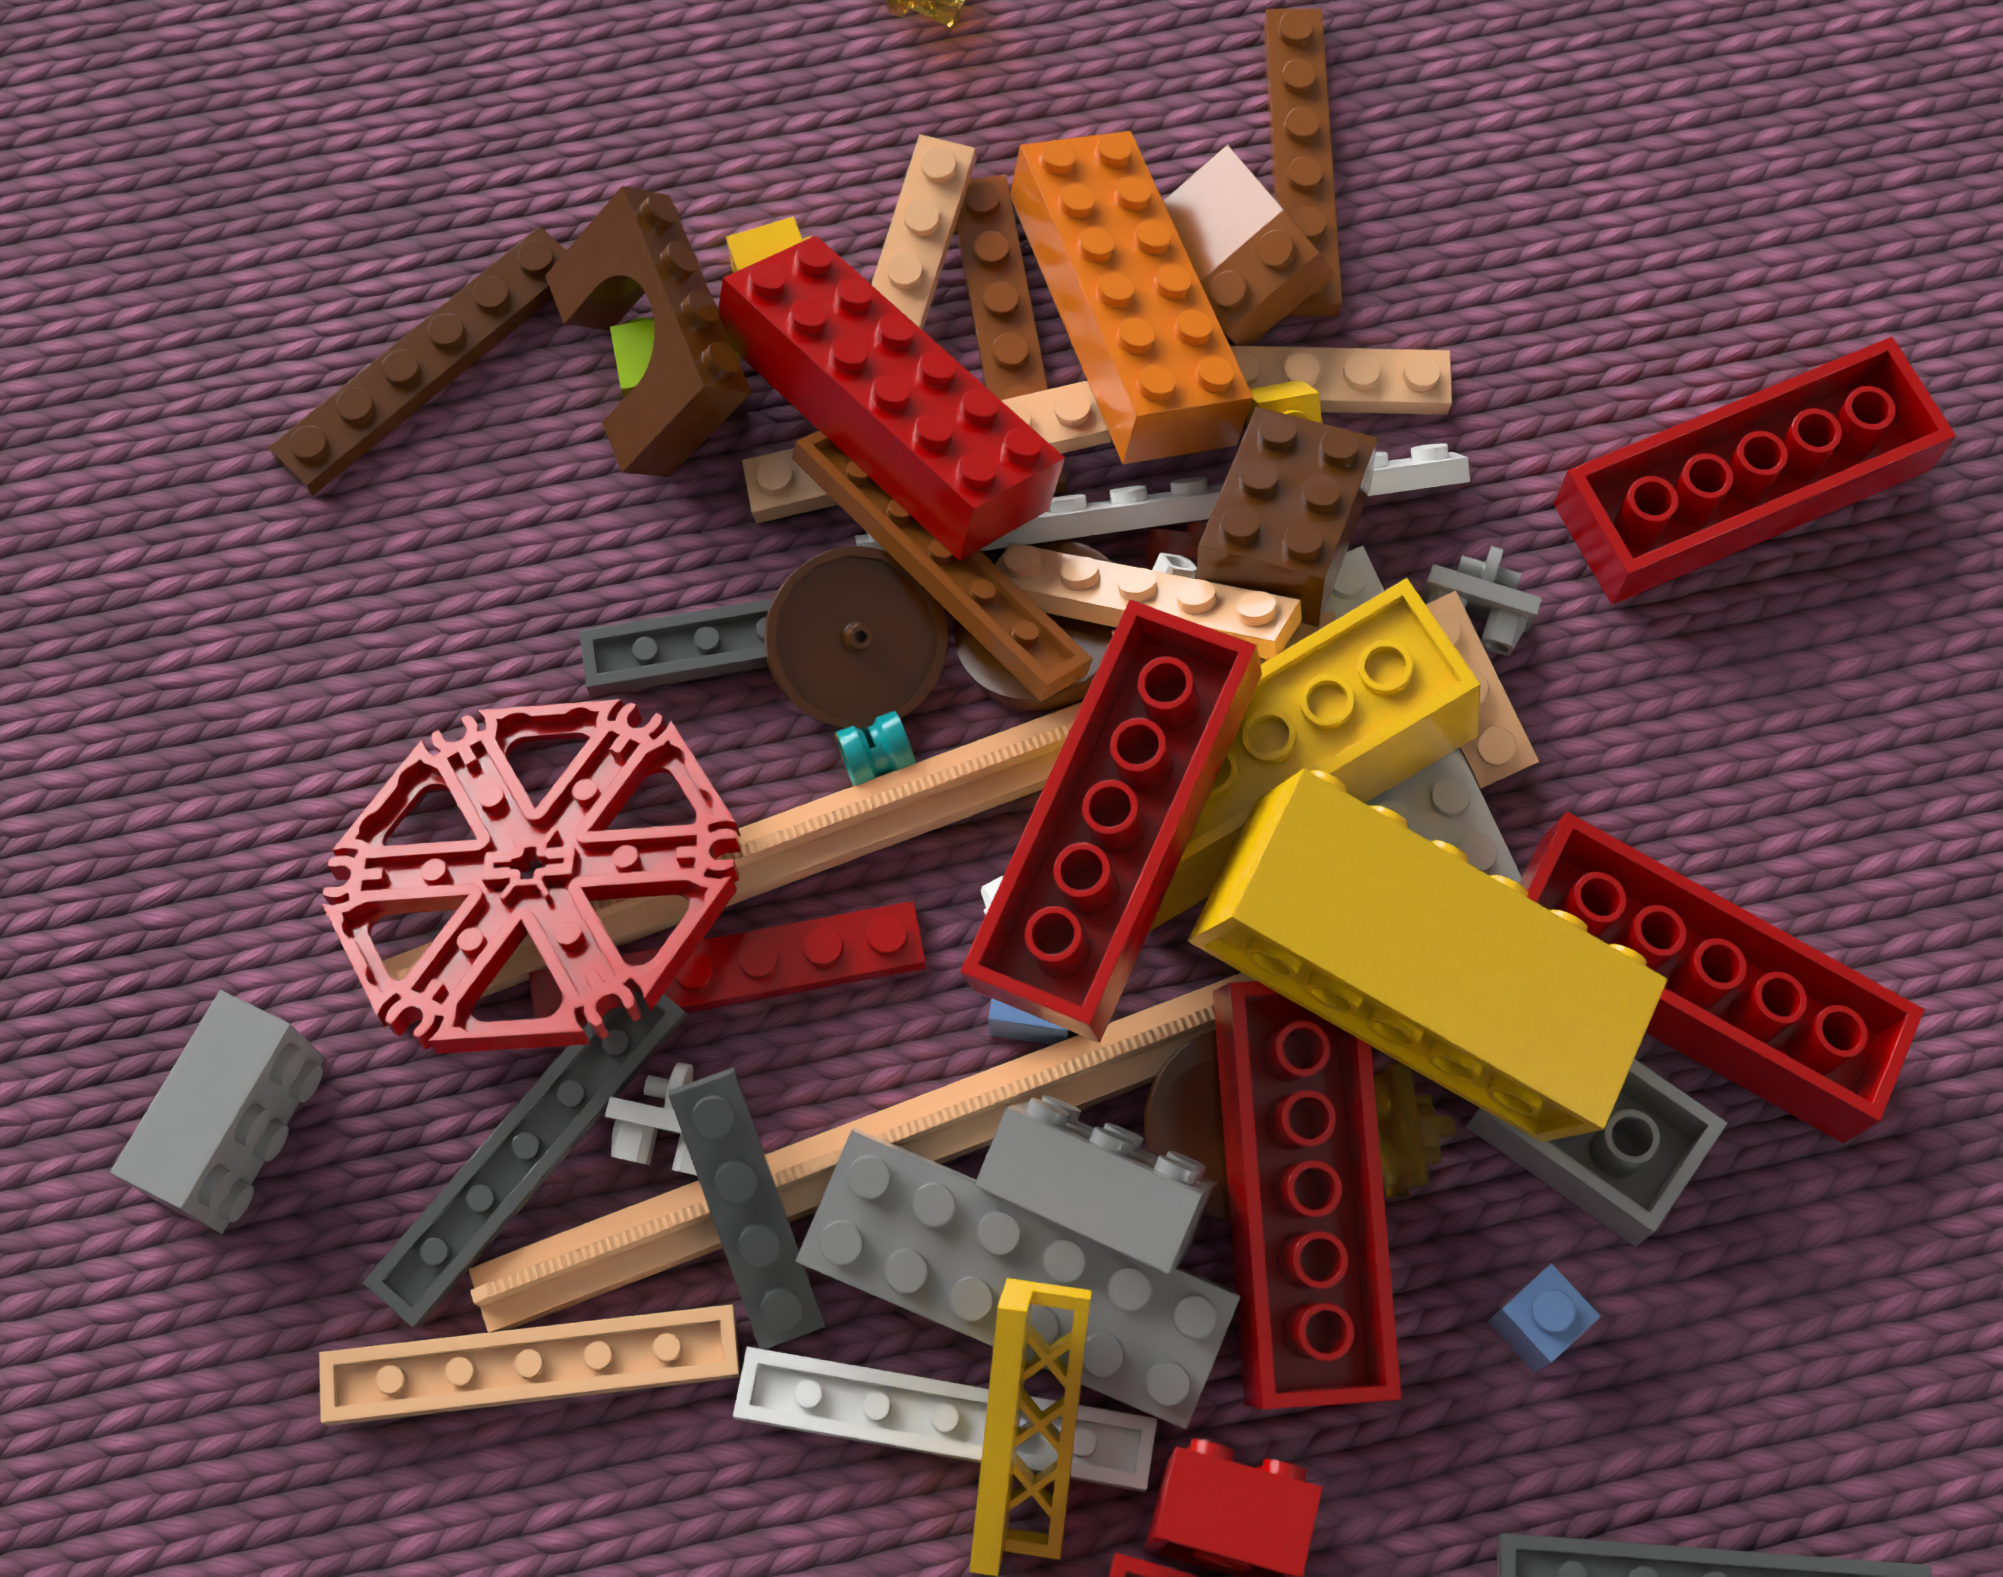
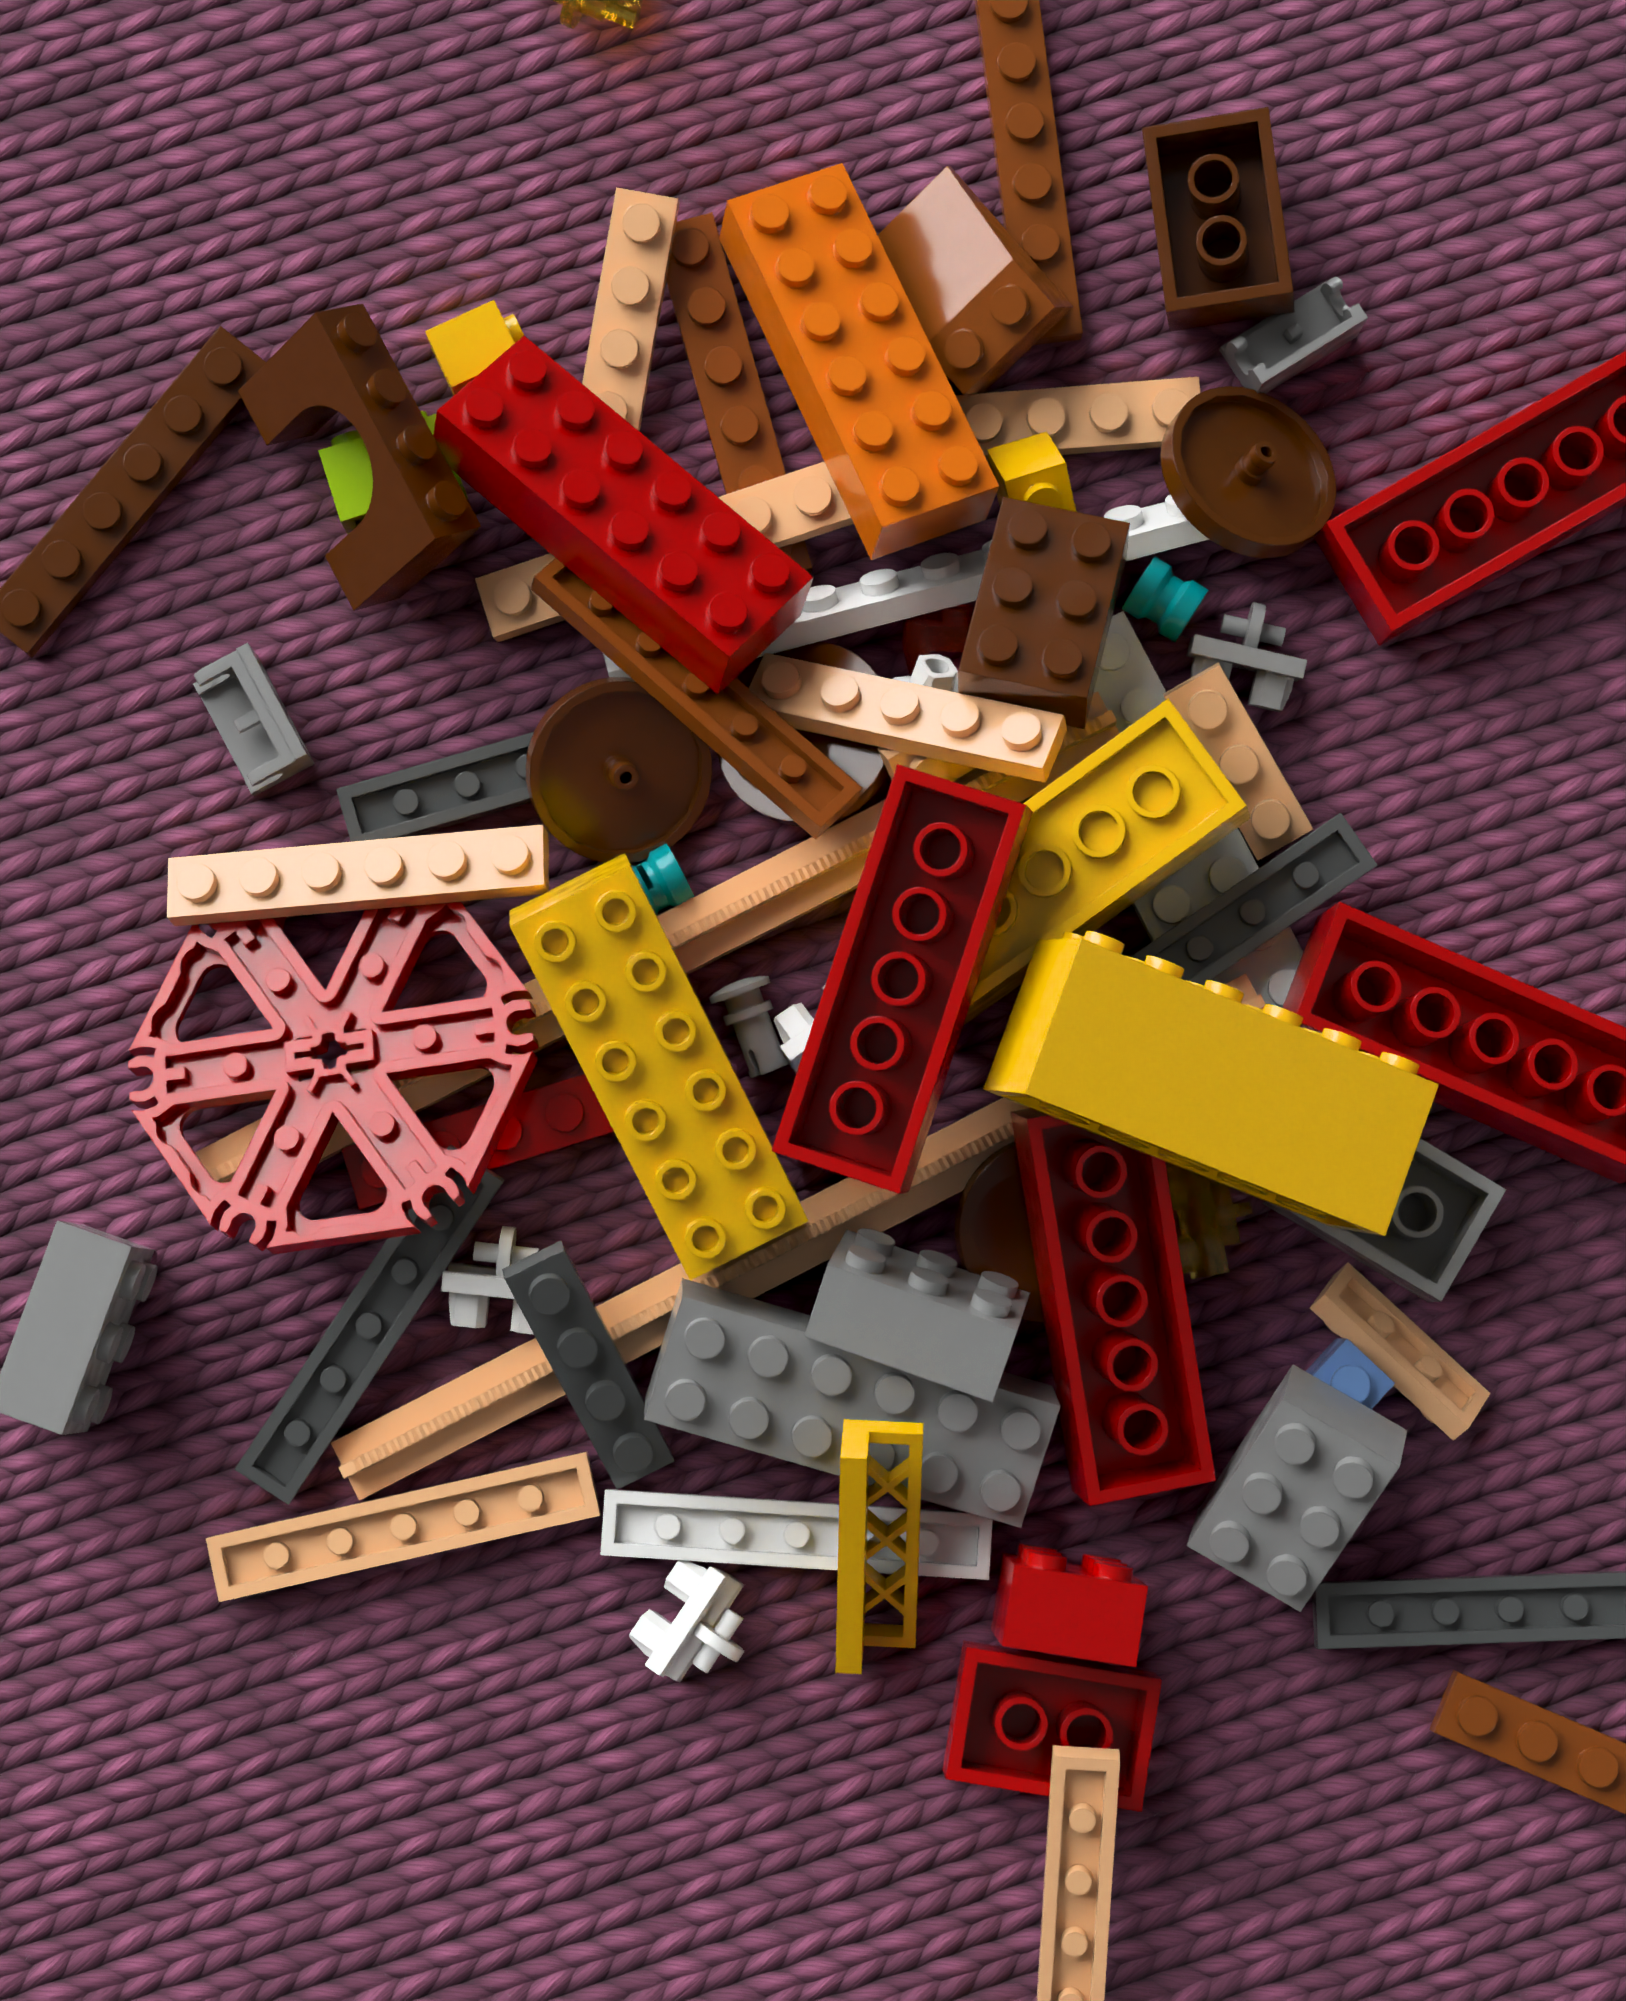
camera: 10 degrees left, 15 degrees up
none -> light nougat plate [167,825,549,926]
none -> light grey hinge [193,642,315,796]
none -> yellow brick [509,853,809,1281]
none -> white hips [629,1560,745,1682]
none -> light grey pin [709,976,789,1078]
none -> teal wheel [1122,556,1209,643]
none -> dark grey plate [1131,813,1377,985]
none -> reddish brown brick [1142,107,1295,332]
none -> reddish brown piece [1160,386,1336,558]
none -> light grey brick [1187,1364,1407,1612]
none -> light grey hinge [1219,277,1368,394]
none -> light nougat plate [1310,1262,1491,1441]

